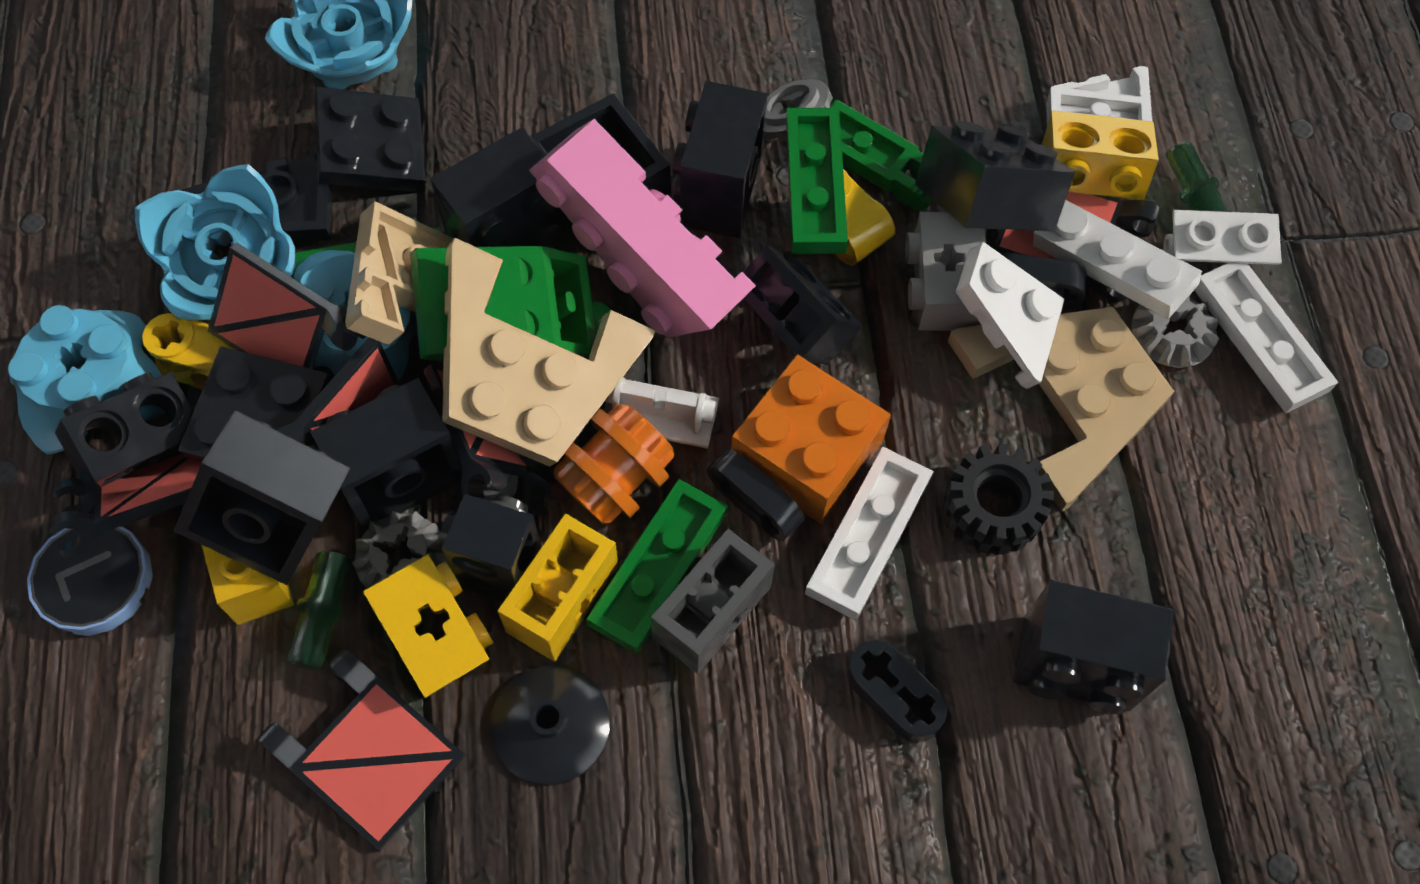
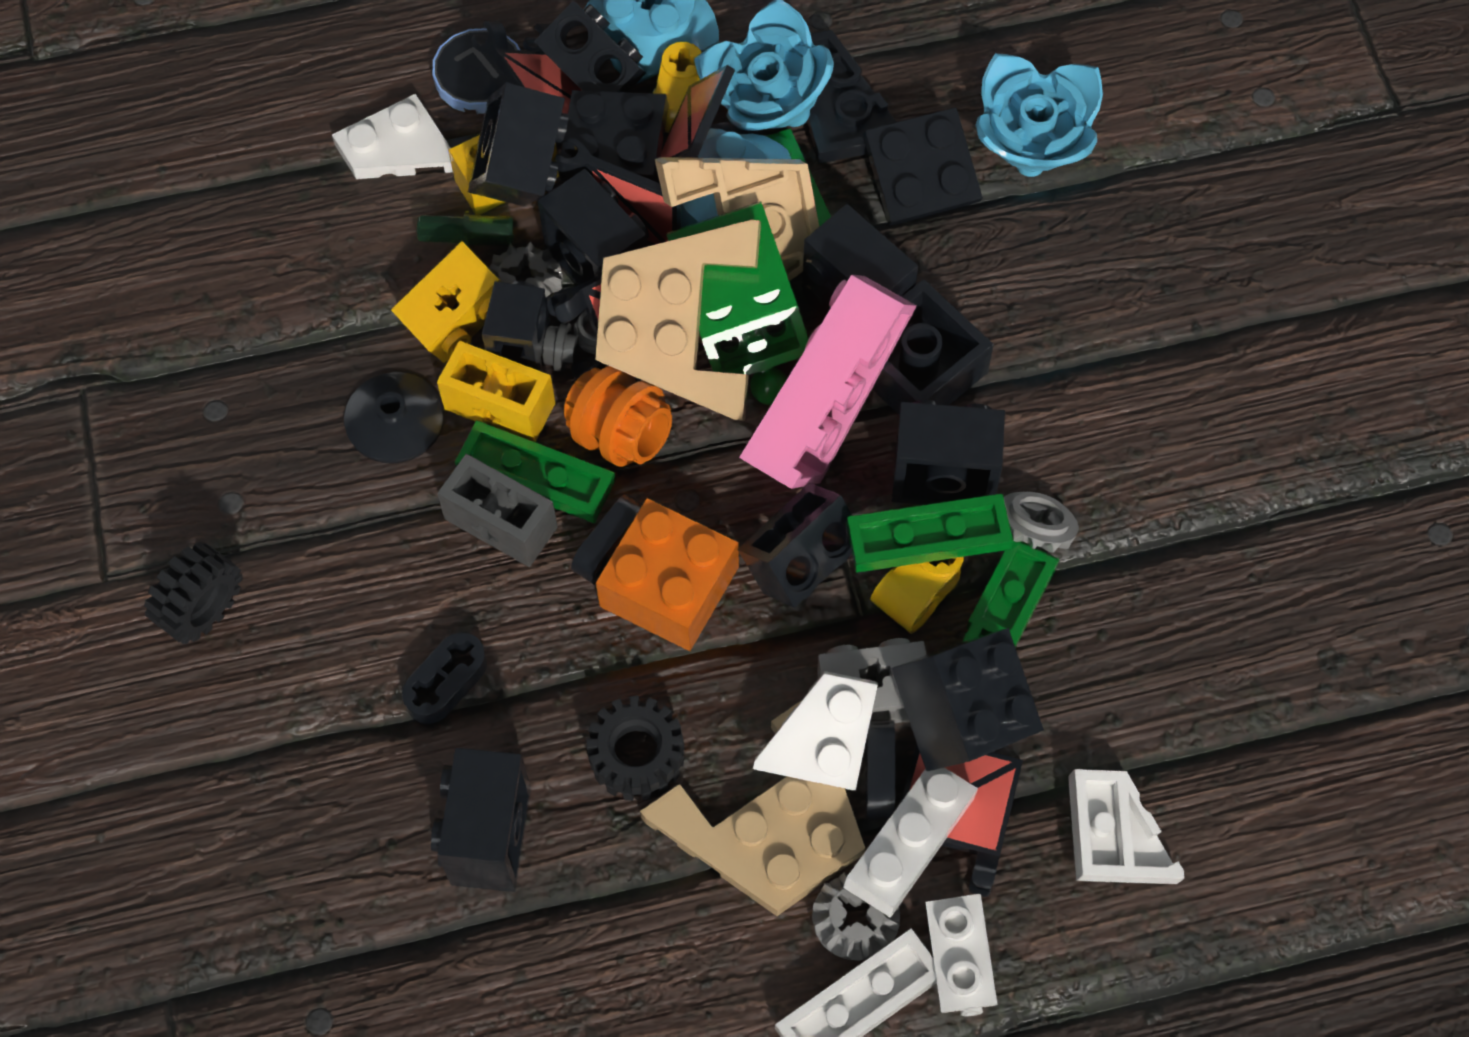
camera: 85 degrees right, 0 degrees up
coral flag [258,649,465,851] -> none
white hinge [604,377,719,449] -> none
white plate [805,447,933,621] -> none
yellow brick [1042,110,1159,200] -> none
clear green axle [1166,141,1230,212] -> none
none -> white wing [332,94,453,179]

